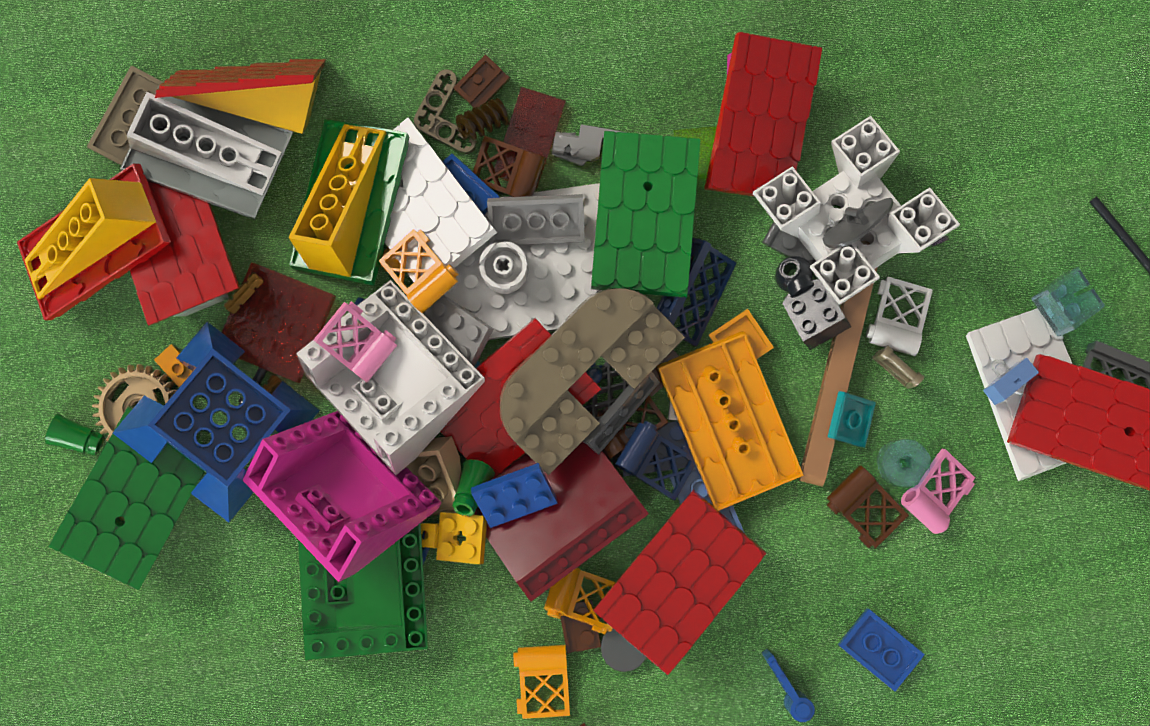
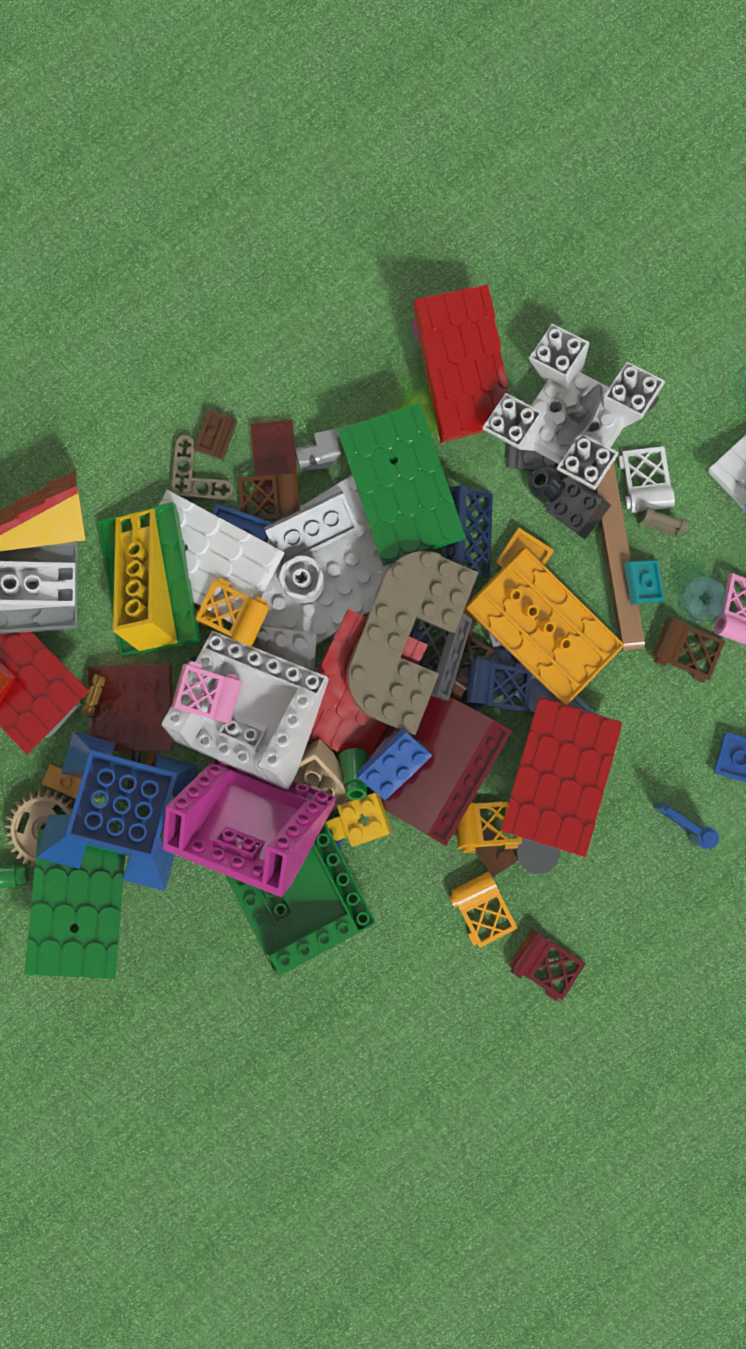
camera: 25 degrees left, 0 degrees up
dark brown piece [456,98,509,141] -> none

